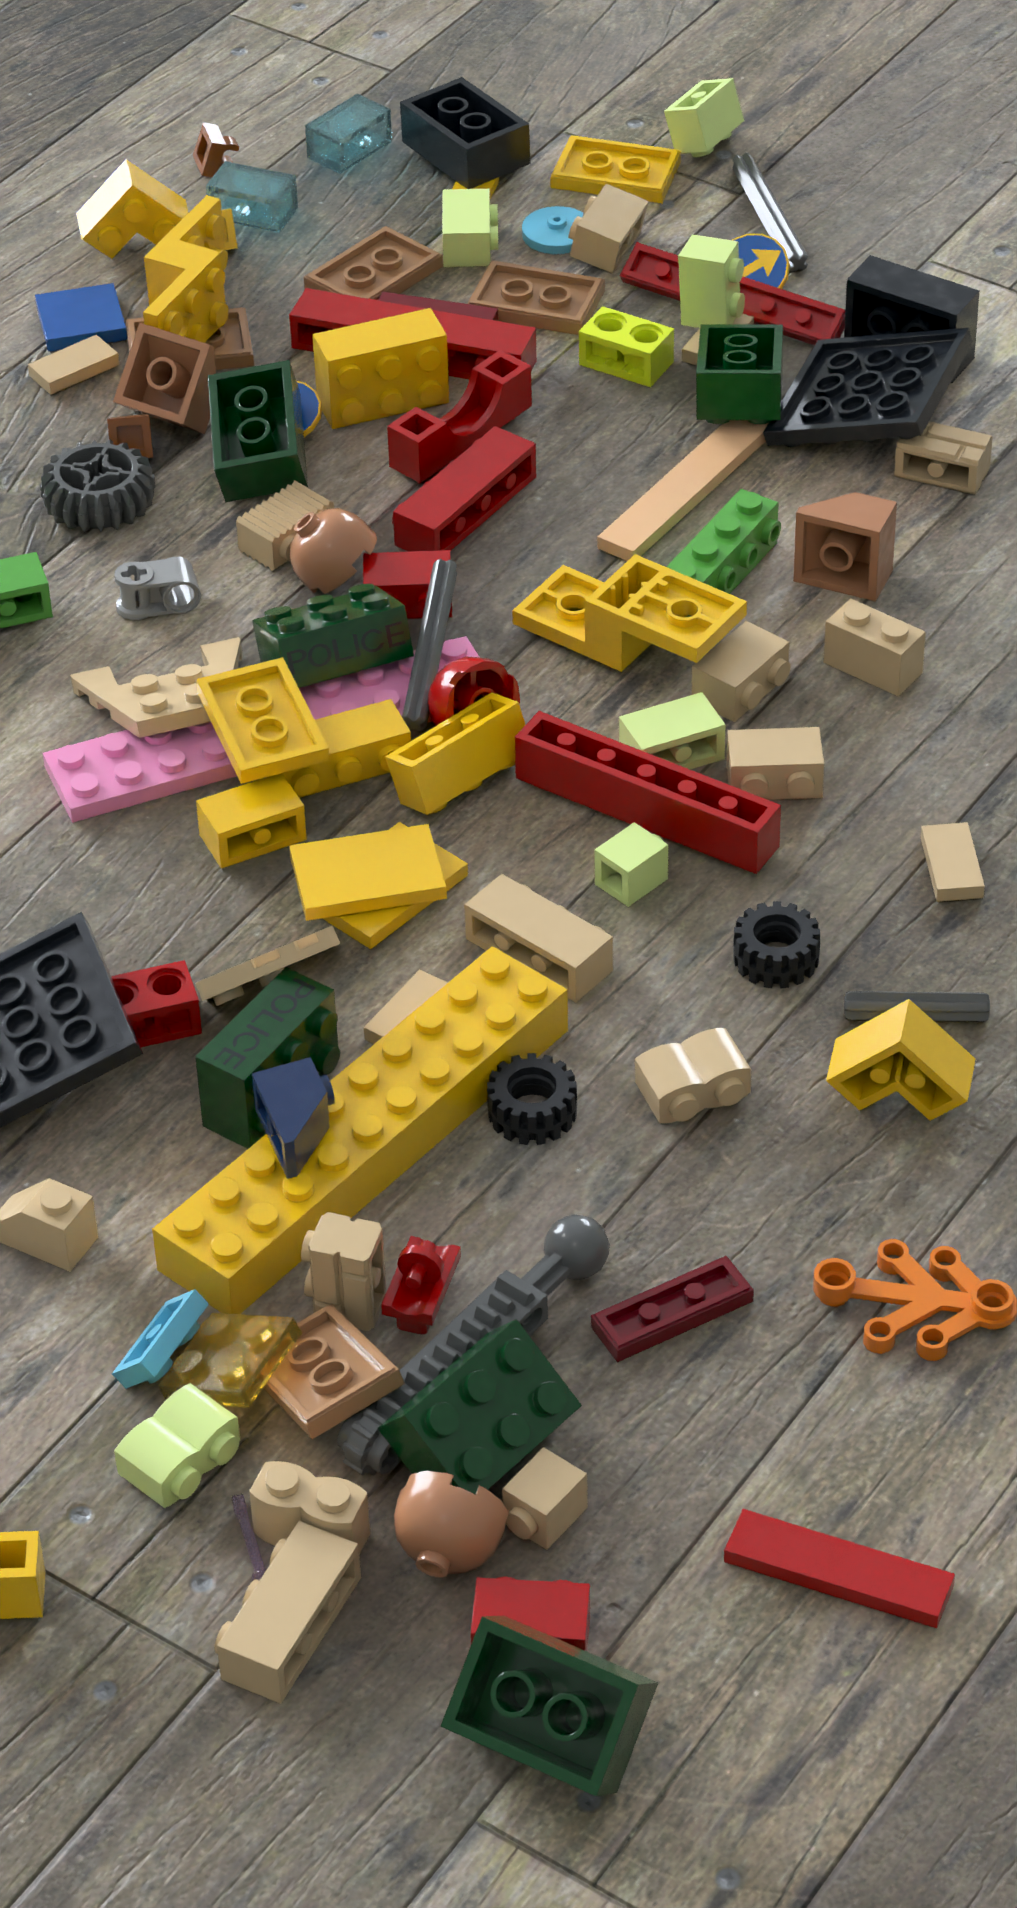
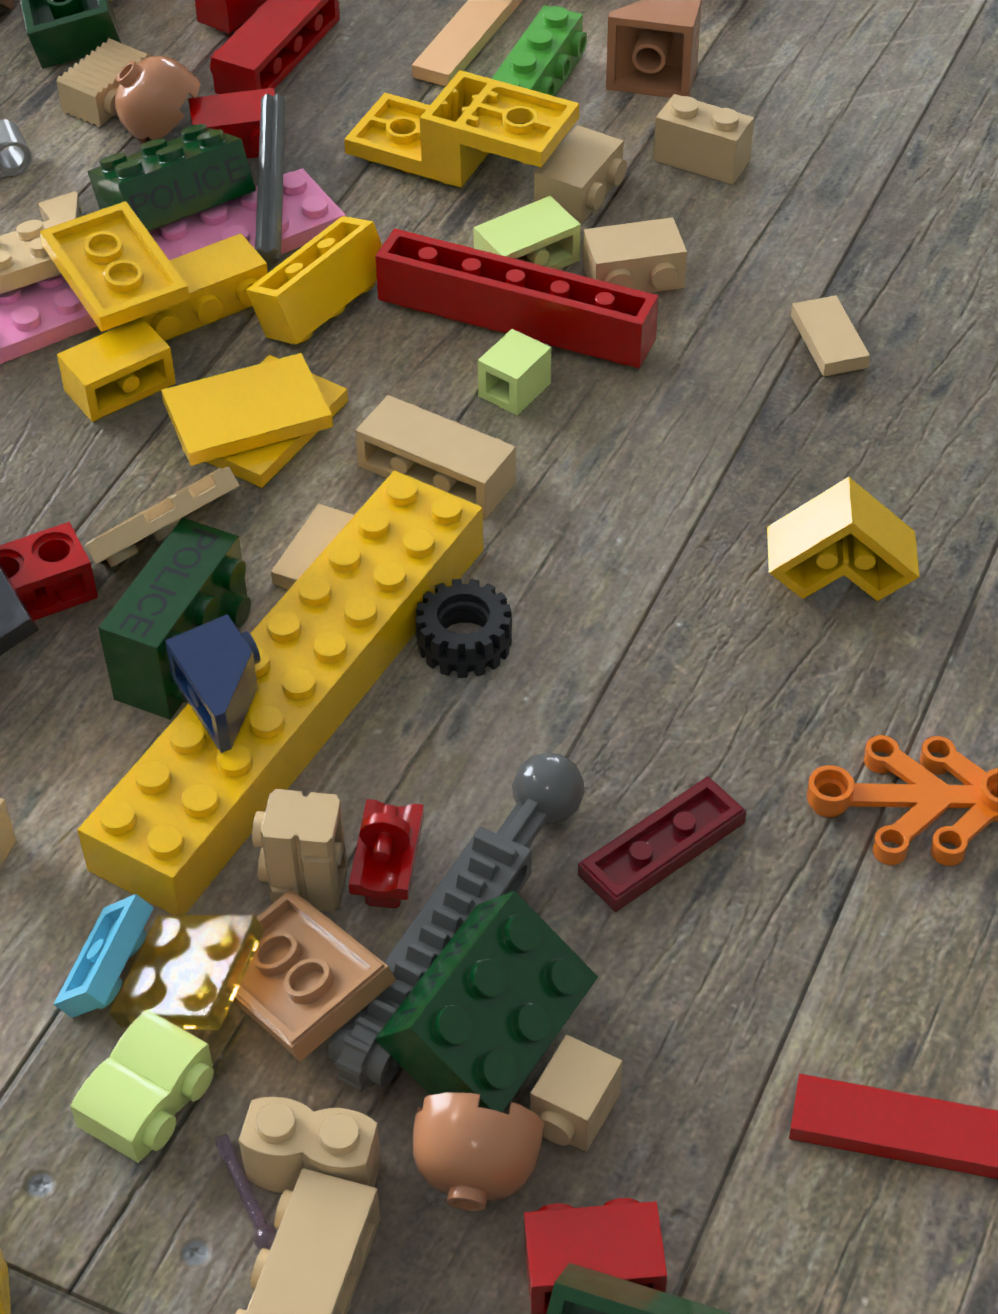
camera: 10 degrees left, 5 degrees up
red cylinder [427,656,520,726] -> none
tan brick [635,1028,751,1124] -> none
black tyre [733,901,820,989] -> none
dark grey axle [844,991,990,1022] -> none

